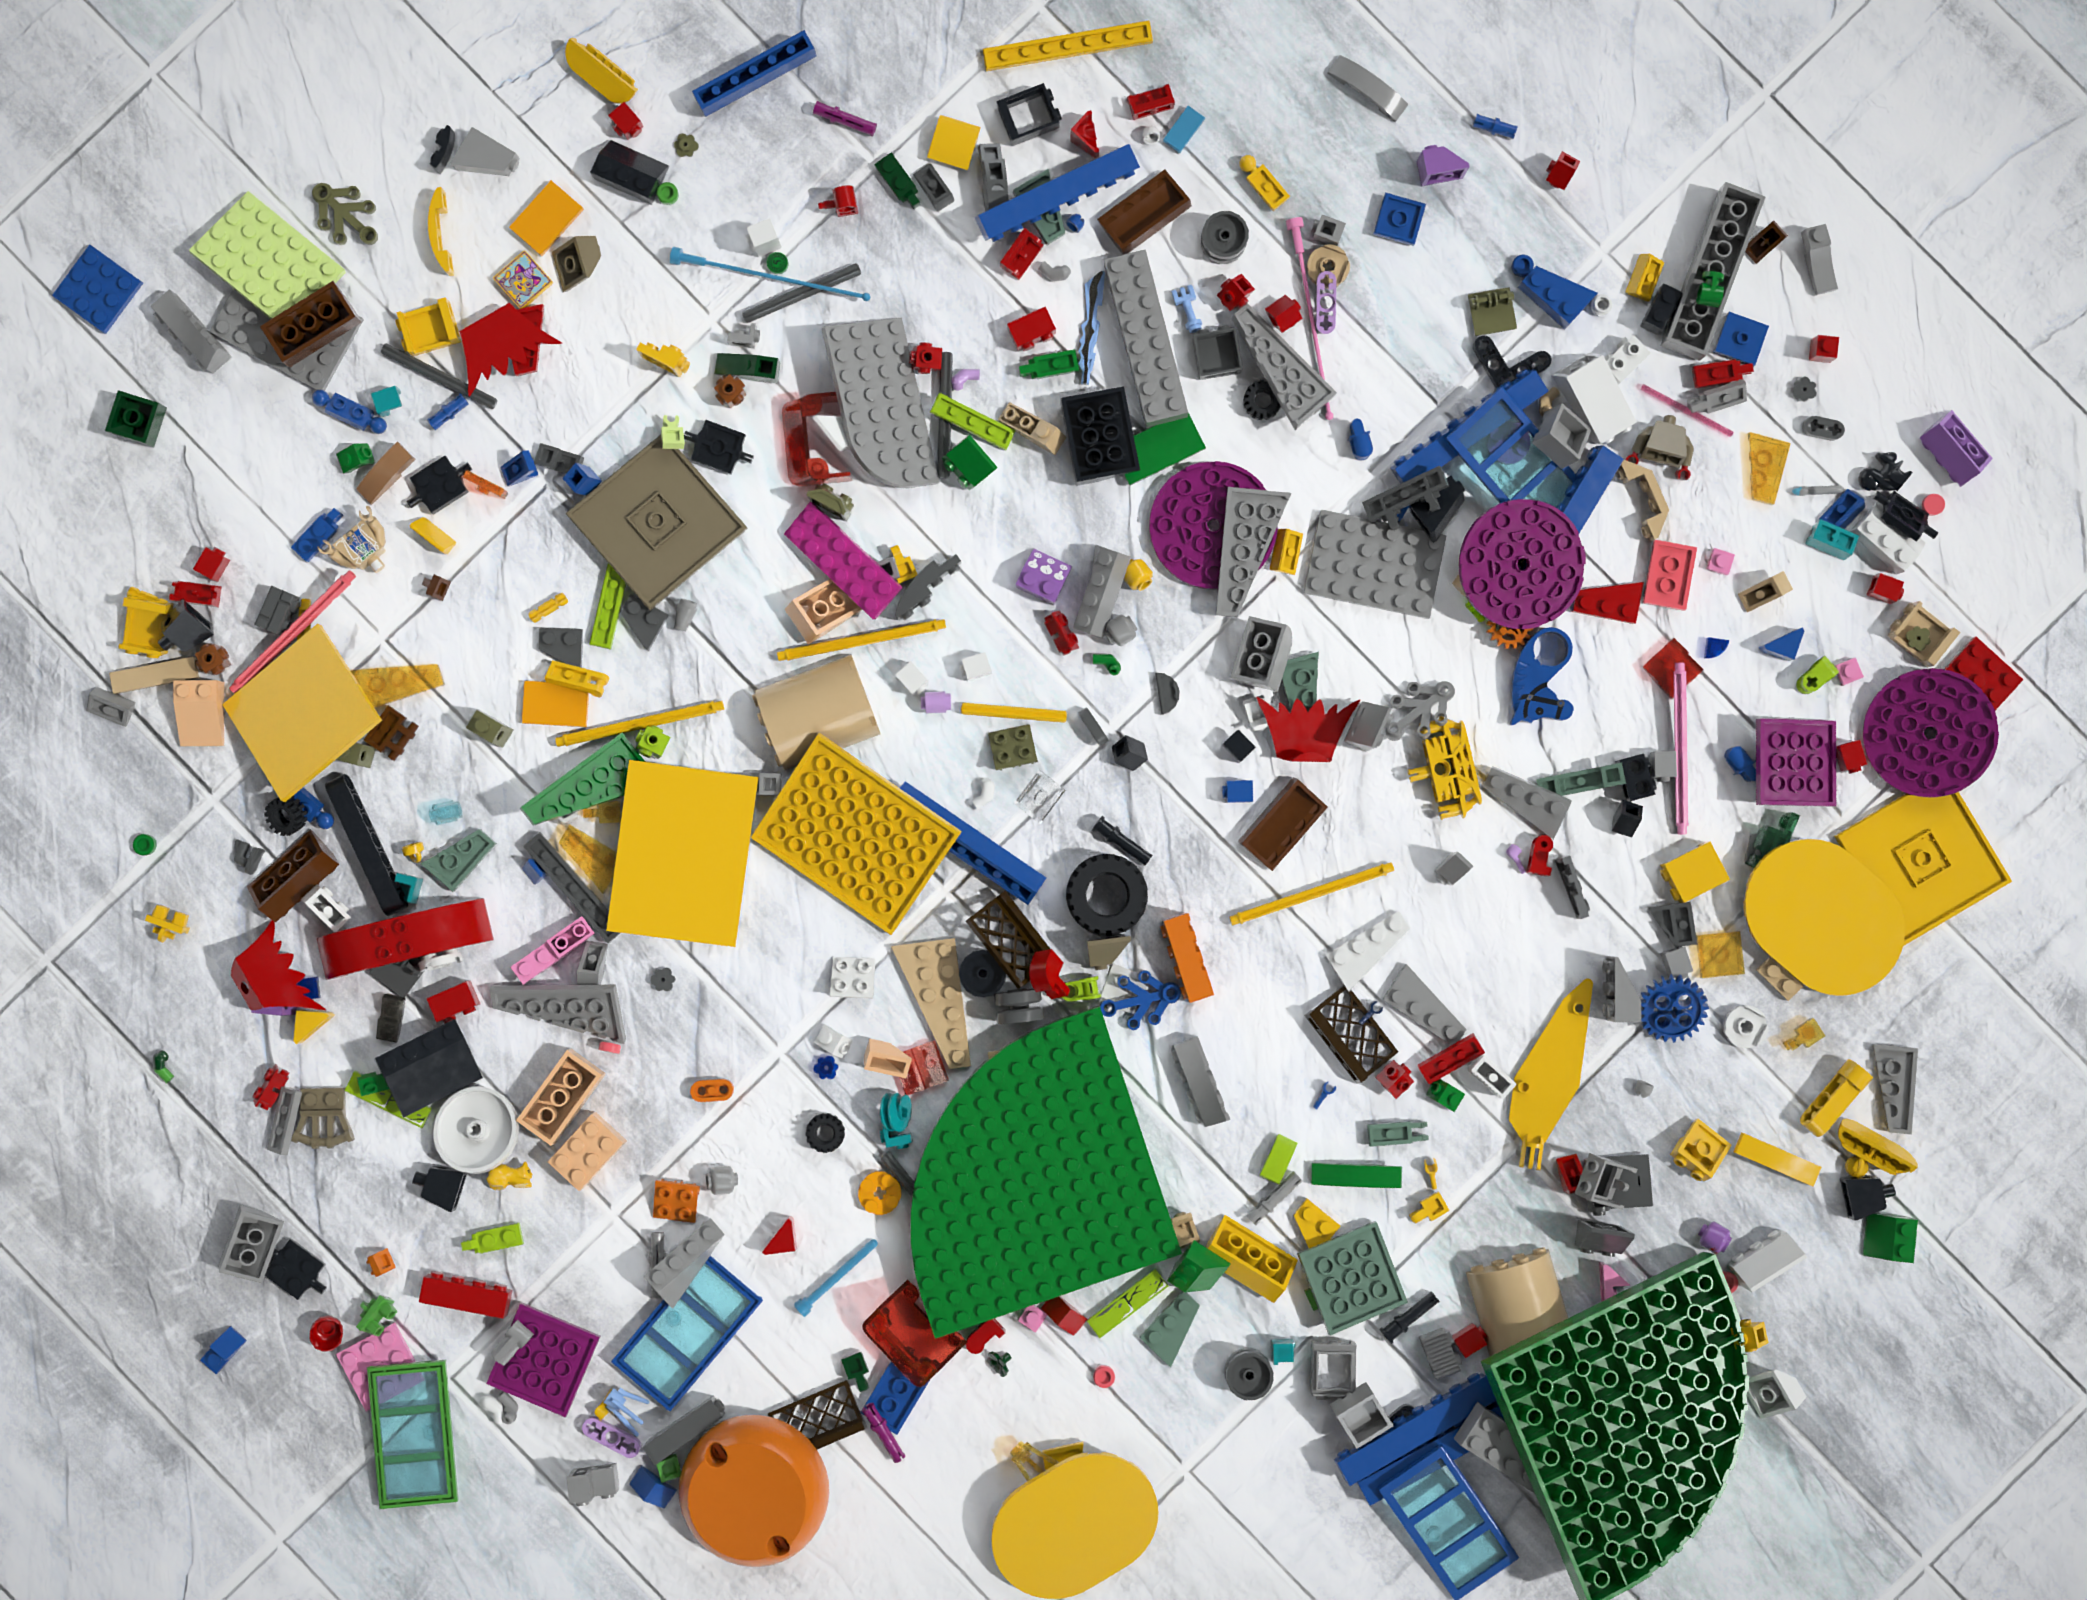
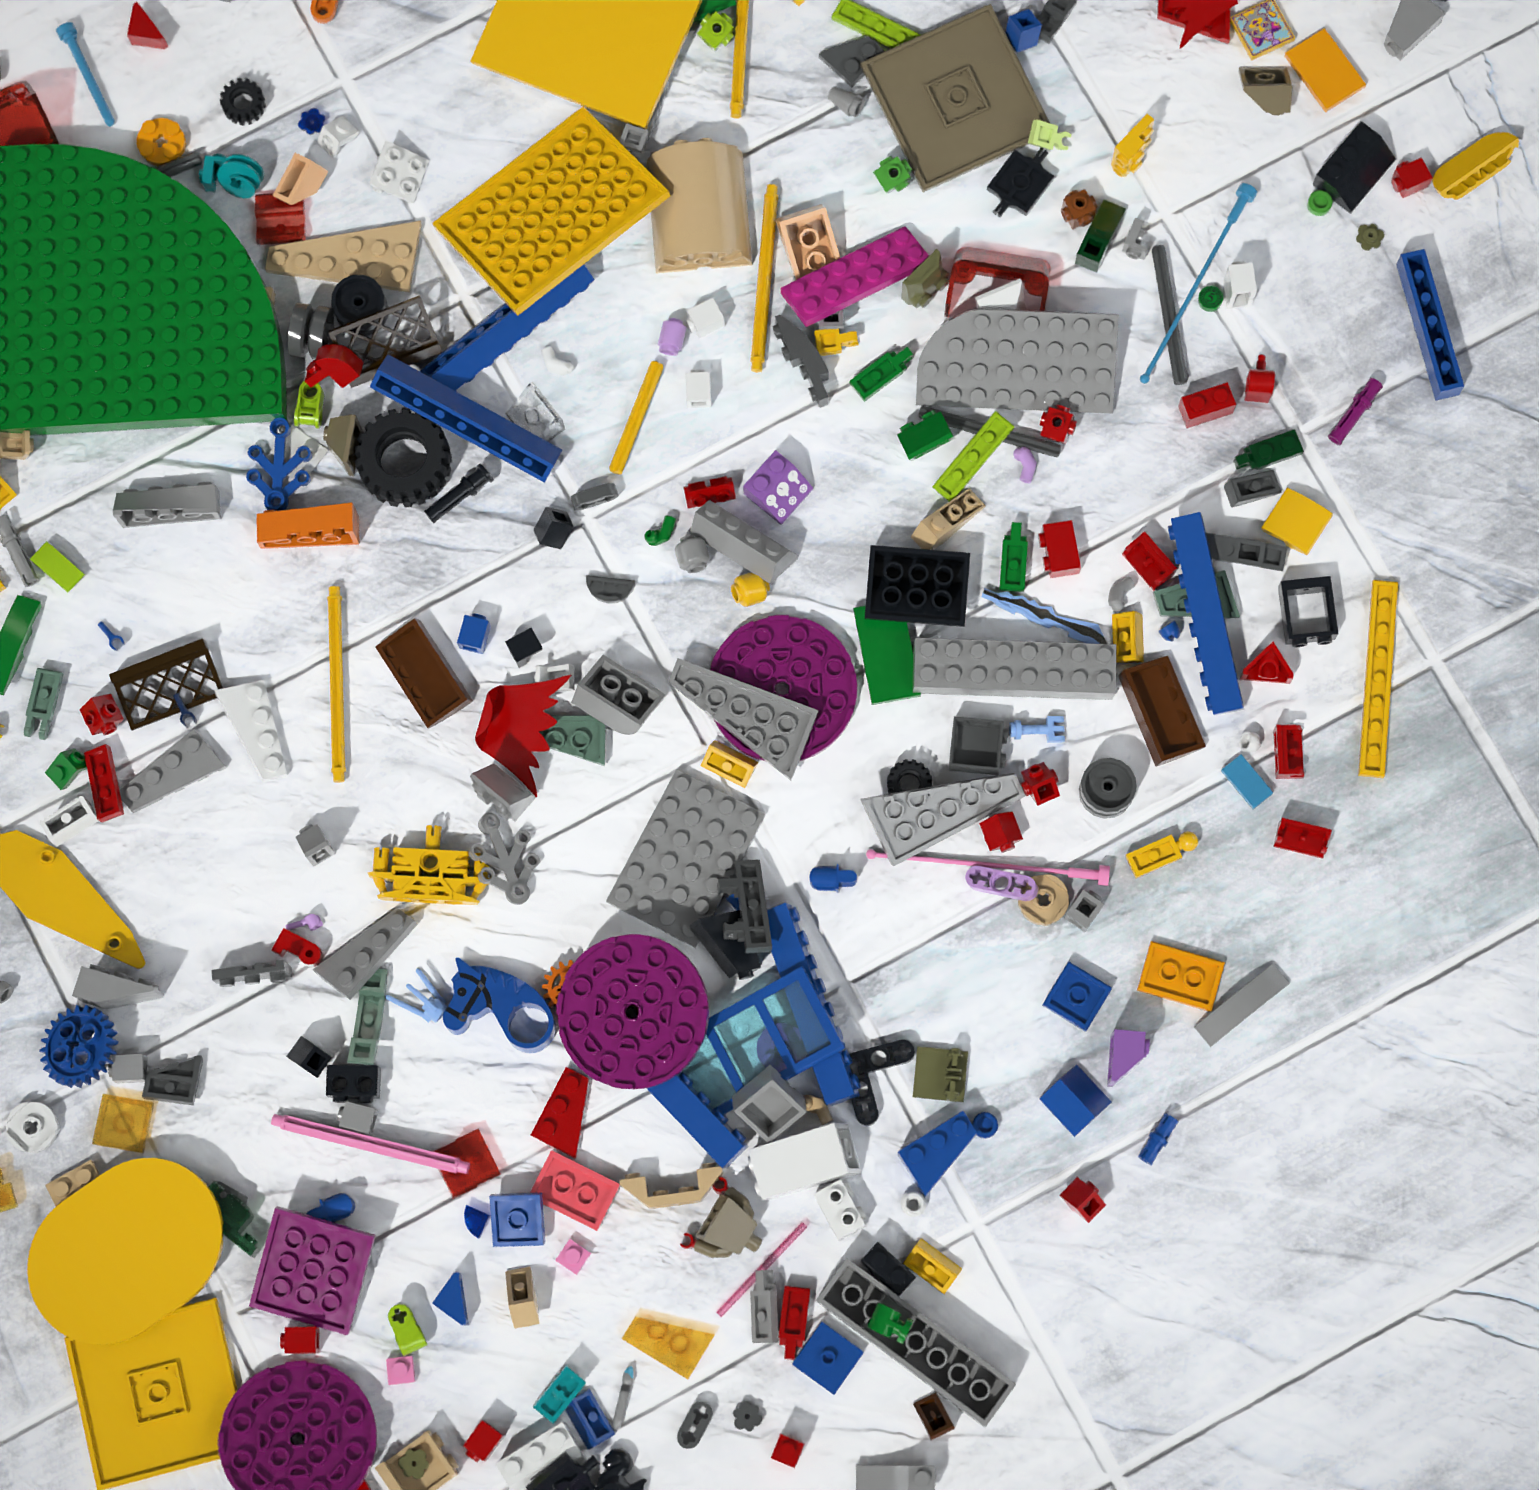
camera: 110 degrees right, 10 degrees down
olive hinge [988,724,1038,771] -> none
yellow panel [1660,841,1730,903] -> none
none -> blue brick [370,354,562,483]
none -> light blue plant [385,968,448,1023]
none -> plate [489,1192,546,1247]
none -> green hinge [849,347,914,402]
none -> bright green brick [873,156,913,194]
none -> blue slope [1039,1065,1112,1137]
none -> yellow slope [1112,611,1144,663]
none -> light orange tile [1137,941,1225,1012]
none -> red brick [1178,382,1236,428]
none -> red hinge [1273,818,1332,859]

